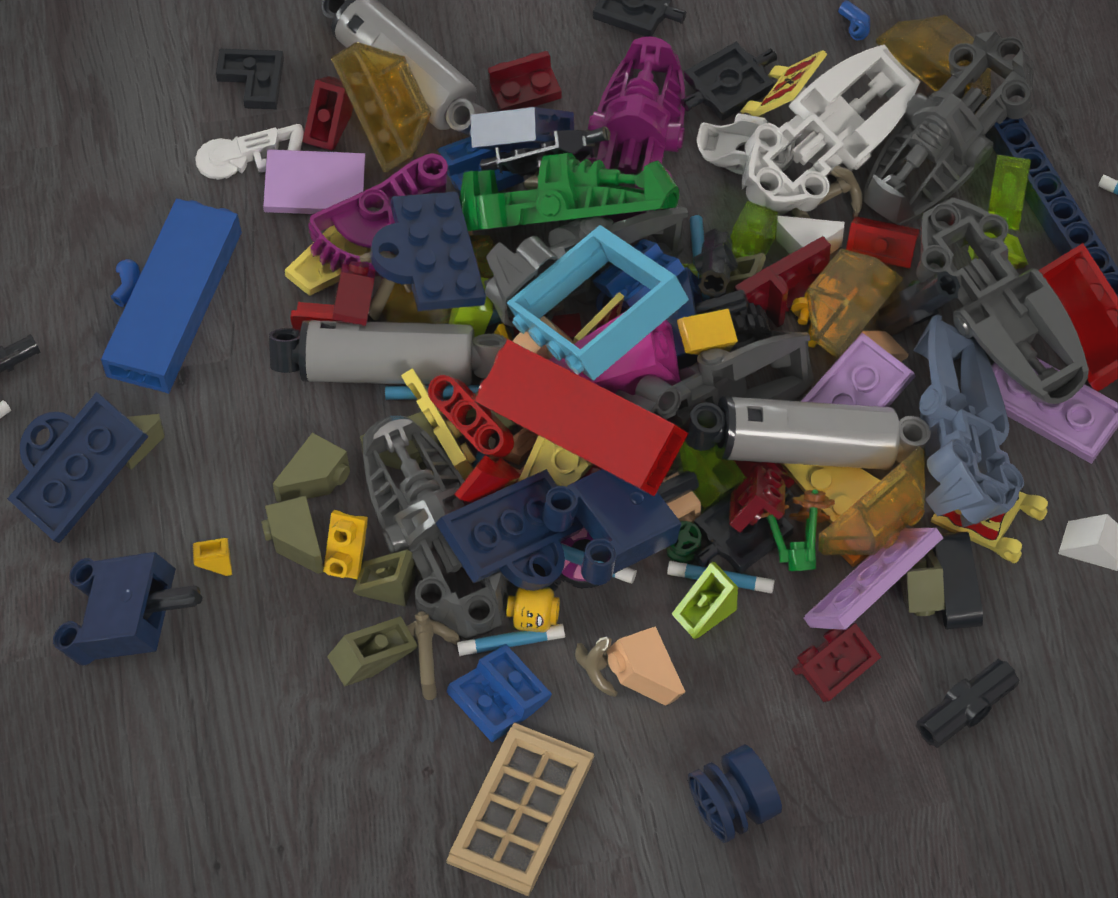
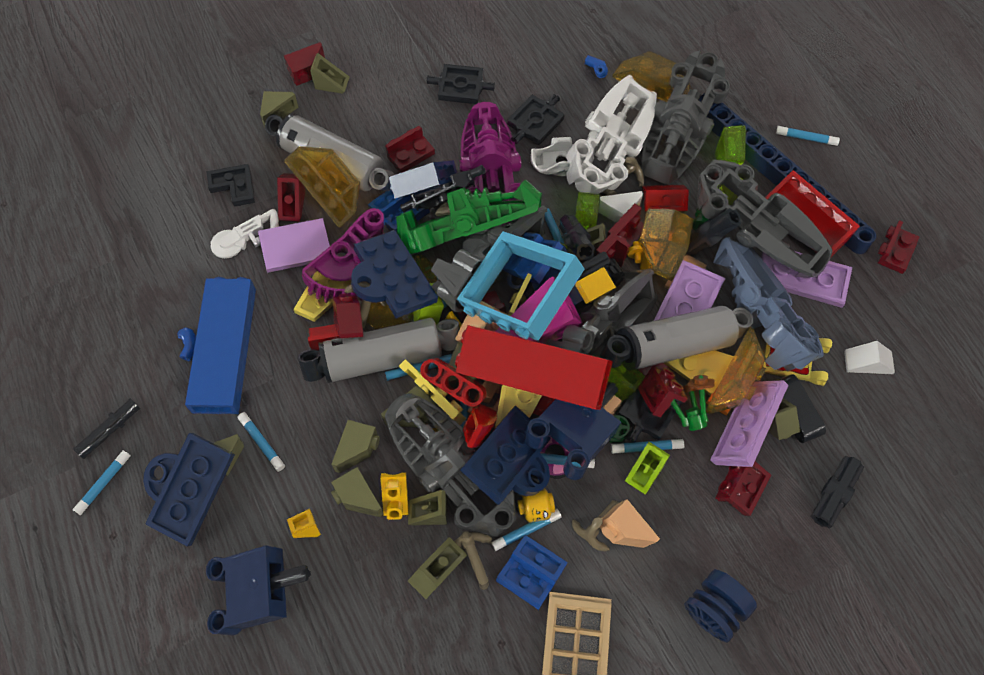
camera: 20 degrees left, 5 degrees up
light yellow flag [740,50,827,117] -> none
none -> dark azure bar [237,412,285,472]

